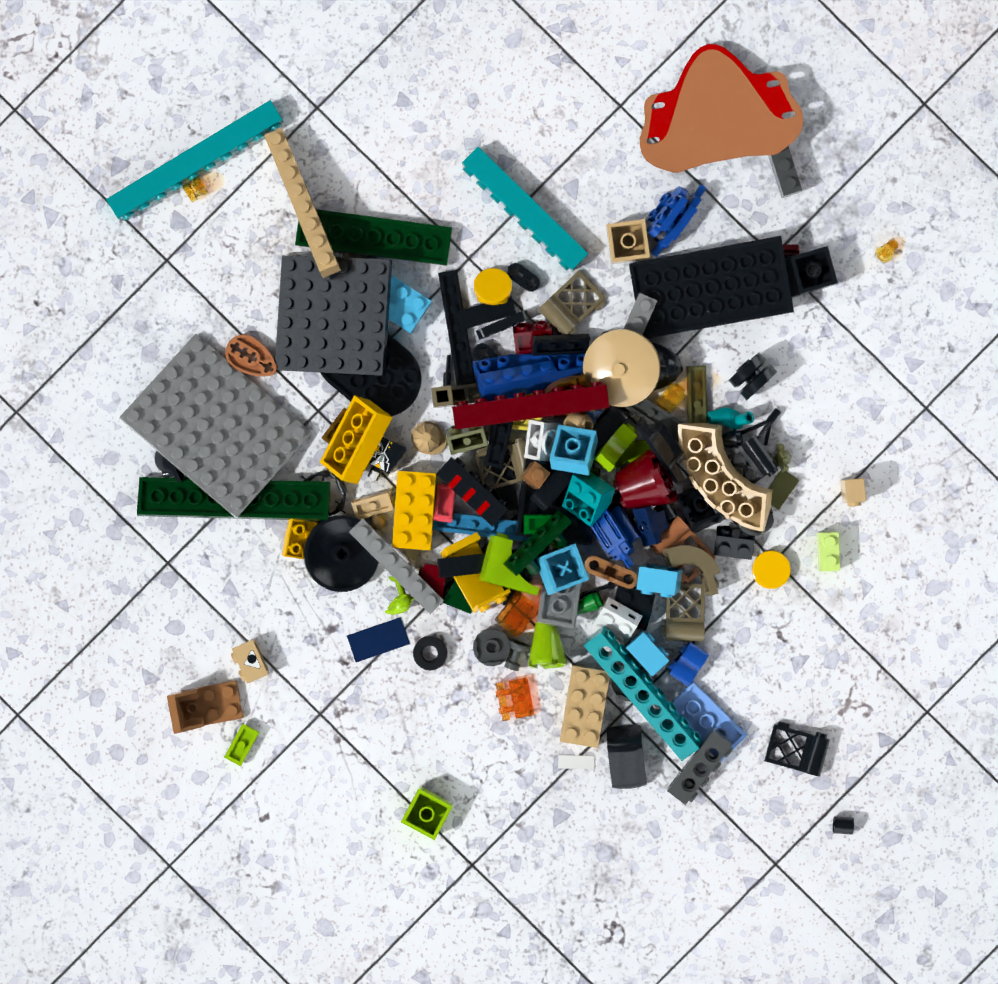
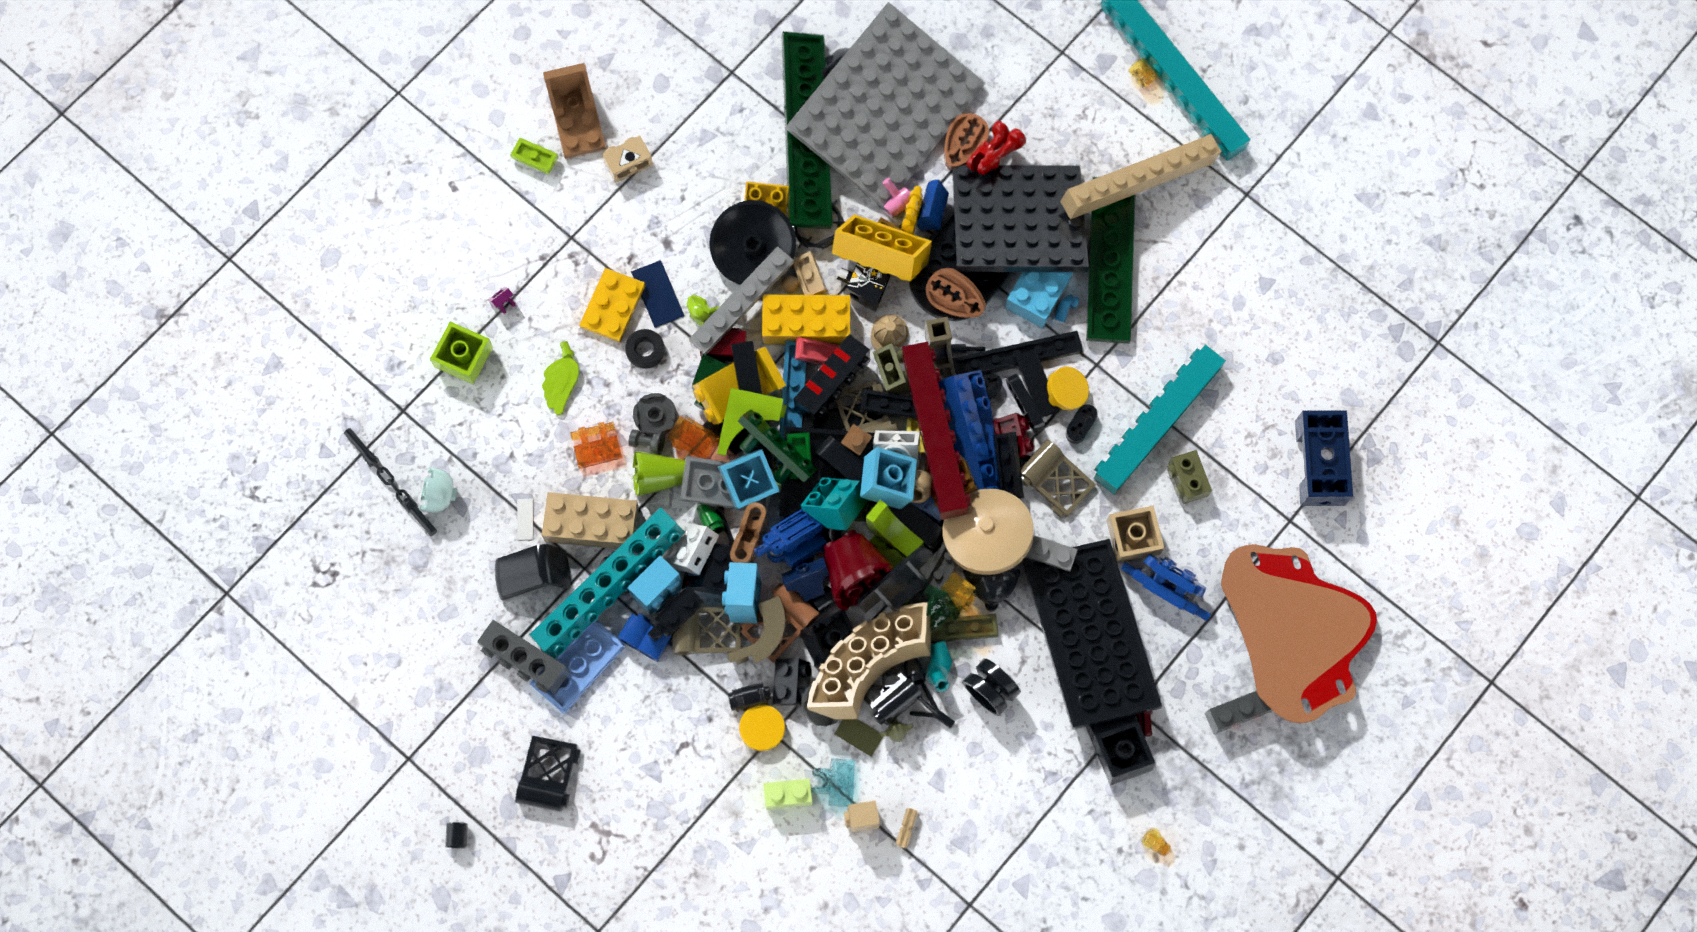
camera: 80 degrees right, 15 degrees down
none -> black piece [344,428,437,536]
none -> light aqua cylinder [420,467,457,513]
none -> magenta tile [487,287,516,314]
none -> lime animal [542,341,580,415]
none -> yellow plate [579,268,646,343]
none -> black hinge [647,586,705,642]
none -> black head [728,682,772,712]
none -> clear light blue plate [811,758,855,807]
none -> bright pink piece [883,178,911,218]
none -> tan piece [896,808,918,848]
none -> yellow plate [901,186,923,235]
none -> blue brick [917,179,949,230]
none -> clear green tile [924,584,960,630]
none -> nougat piece [926,268,986,318]
none -> red piece [966,120,1027,175]
none -> dark azure arm [1054,295,1080,323]
none -> olive brick [1167,450,1212,504]
none -> dark blue plate [1295,410,1353,506]

